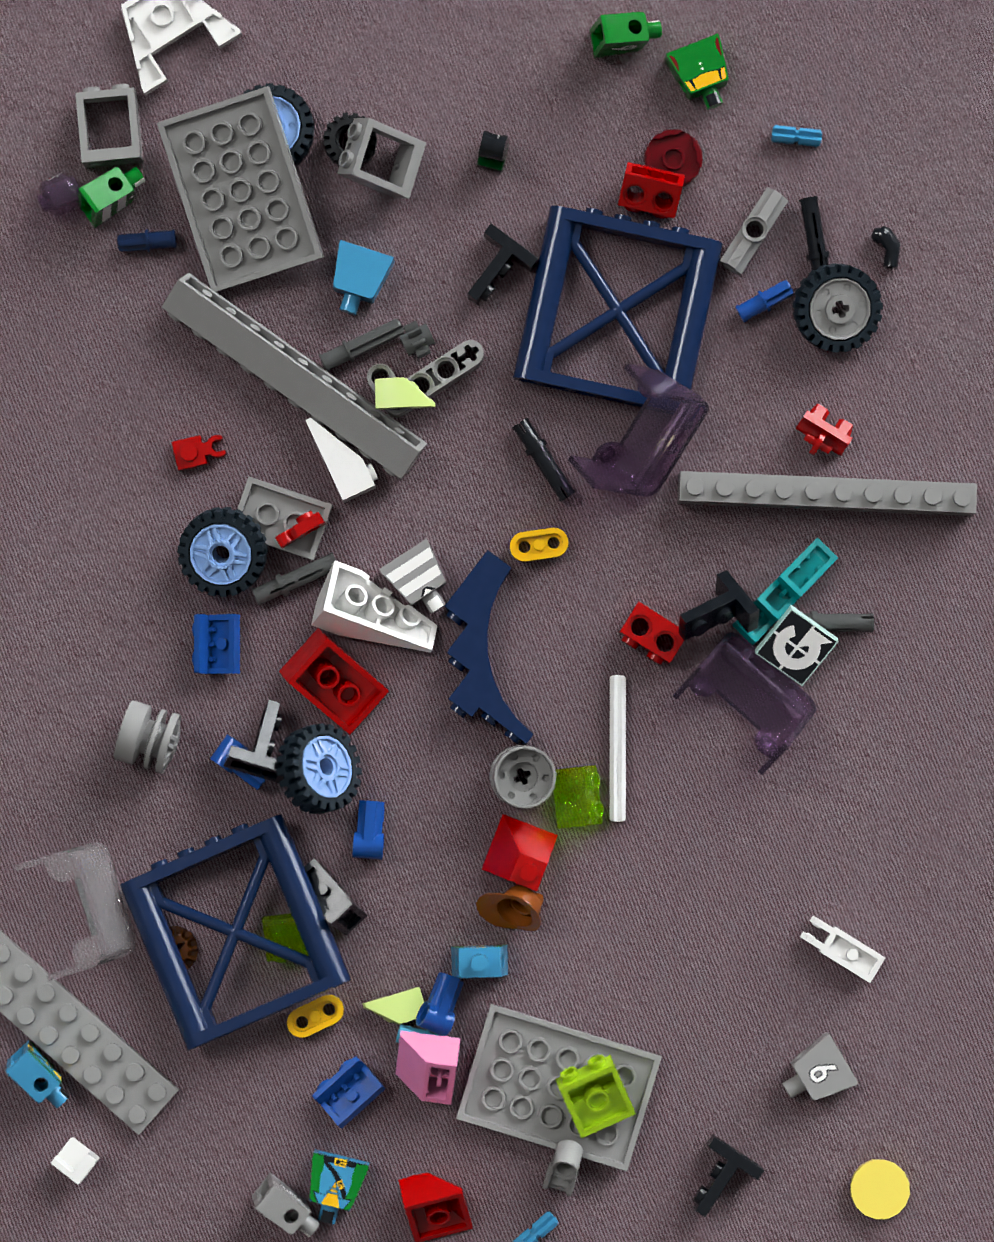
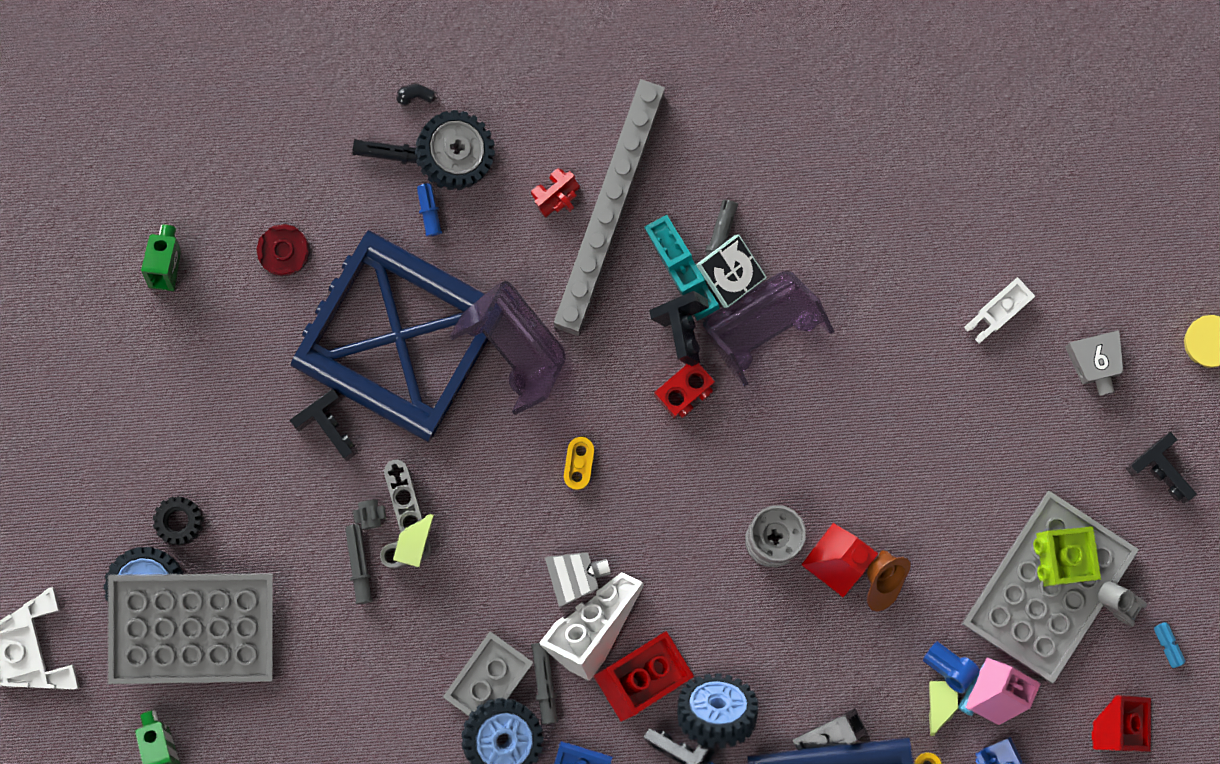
camera: 70 degrees left, 5 degrees down
light grey window [75,84,144,168] -> none
dark blue axle [117,229,177,253] -> none
light grey brick [162,273,428,479] -> none
red plate [171,435,227,471] -> none
red plate [275,511,326,549] -> none
white slope [306,418,378,503] -> none
dark azure torso [333,240,395,315] -> none
light grey window [337,118,426,199] -> none
blue piece [352,800,385,860] -> none
dark blue arch [445,550,533,745] -> none
dark azure torso [451,944,508,978] -> none
black leg [477,131,509,173] -> none
black pin [512,418,576,502] -> none
clear neon green bracket [553,765,604,829] -> none
white axle [609,675,626,822] -> none
red brick [618,162,685,219] -> none
green torso [665,33,728,110] -> none
light grey piece [719,187,788,276] -> none
dark azure piece [771,125,822,147] -> none

